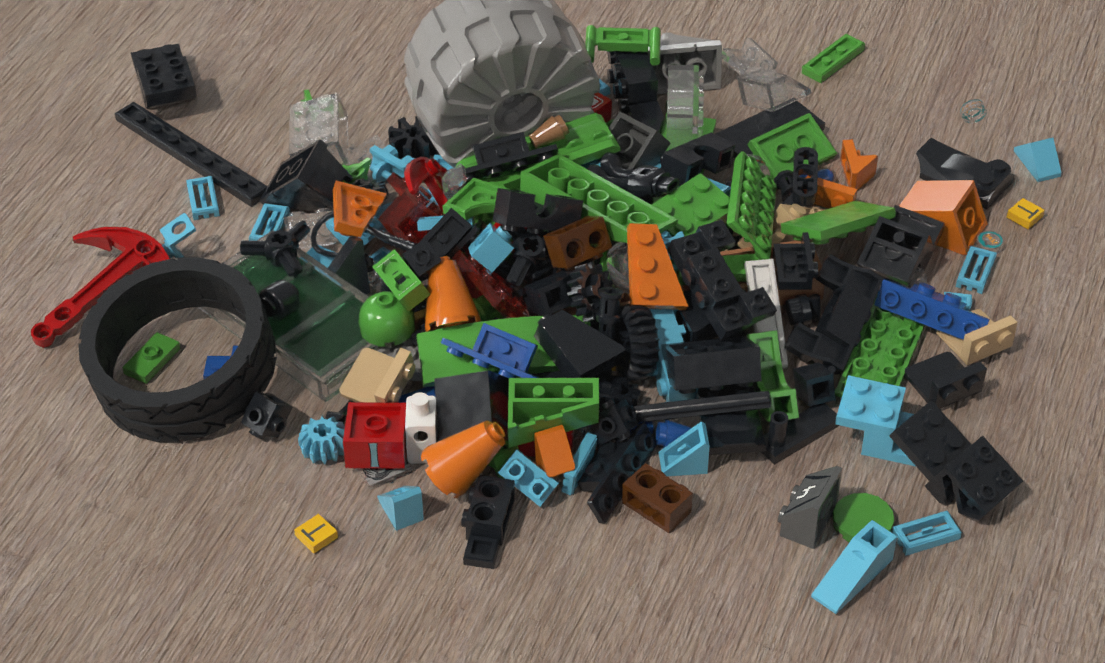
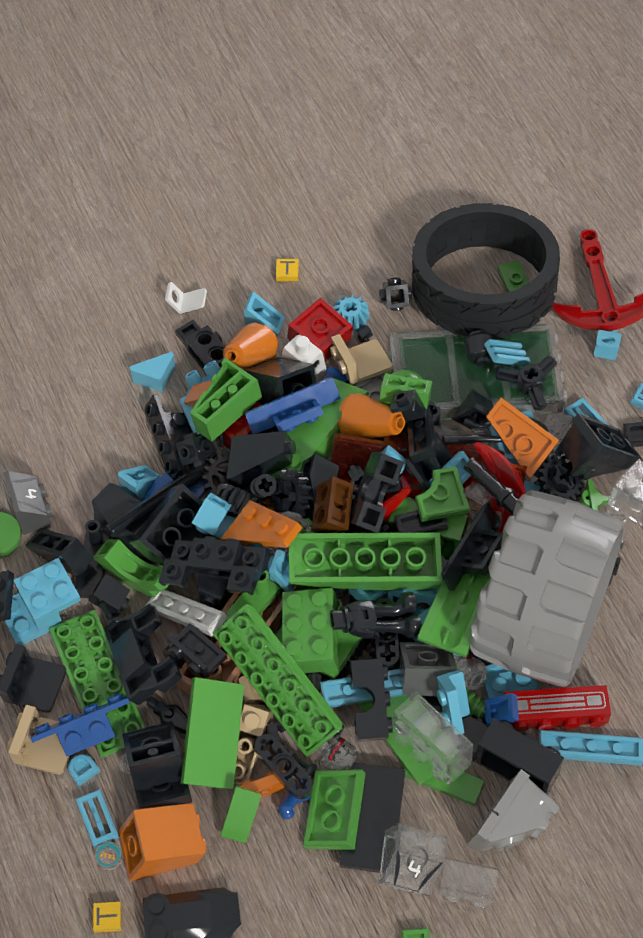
camera: 135 degrees right, 15 degrees up
medium nougat cone [528,115,569,149] -> none
bright green plate [585,25,661,66] -> none
reddish brown brick [622,463,693,533] -> none
orange slope [840,139,878,191] -> none
none -> black slope [25,528,94,576]
none -> medium azure slope [129,352,176,393]
none -> white bracket [165,282,207,314]
none -> medium azure brick [192,492,231,535]
none -> bright green slope [220,786,262,843]
none -> medium azure bracket [437,670,470,736]
none -> black pin [463,457,519,516]
none -> medium azure tile [484,339,530,366]
none -> blue bracket [484,693,519,725]

